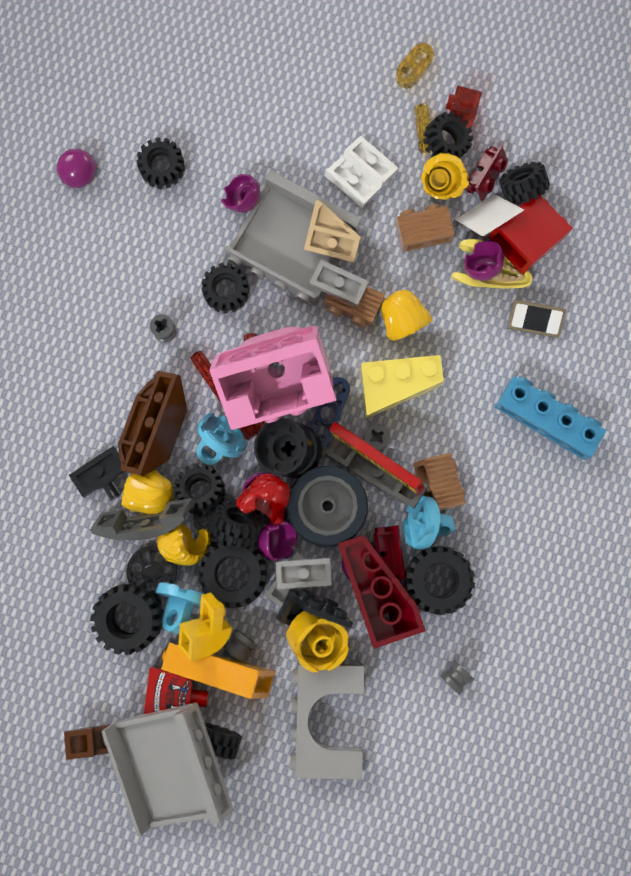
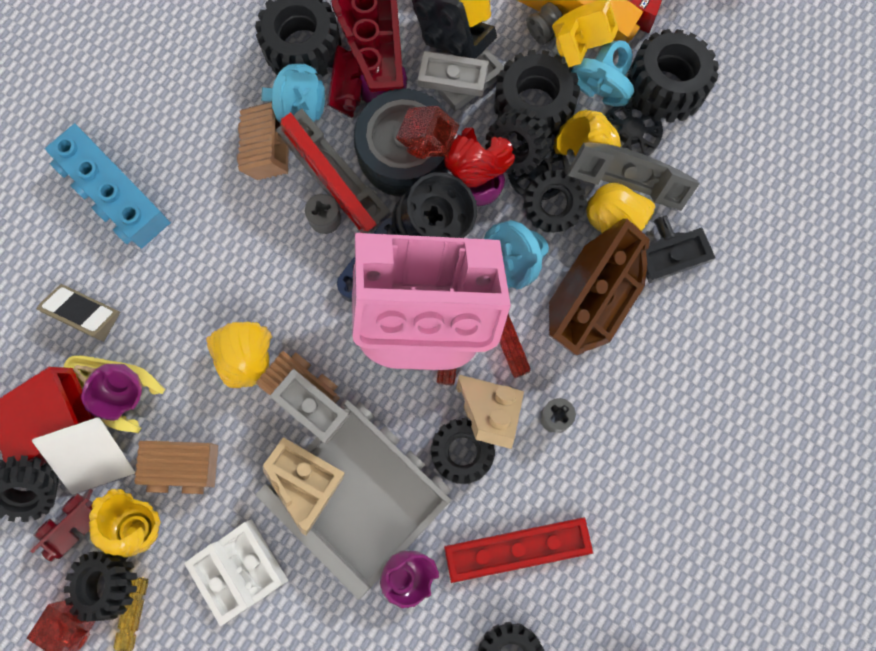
camera: 160 degrees left, 5 degrees down
magenta hair [257,521,297,562] -> none
light yellow wedge [360,355,444,420] -> none
none -> clear red brick [396,106,460,159]
none -> red tile [444,517,594,583]
none -> tan wing [456,374,524,449]

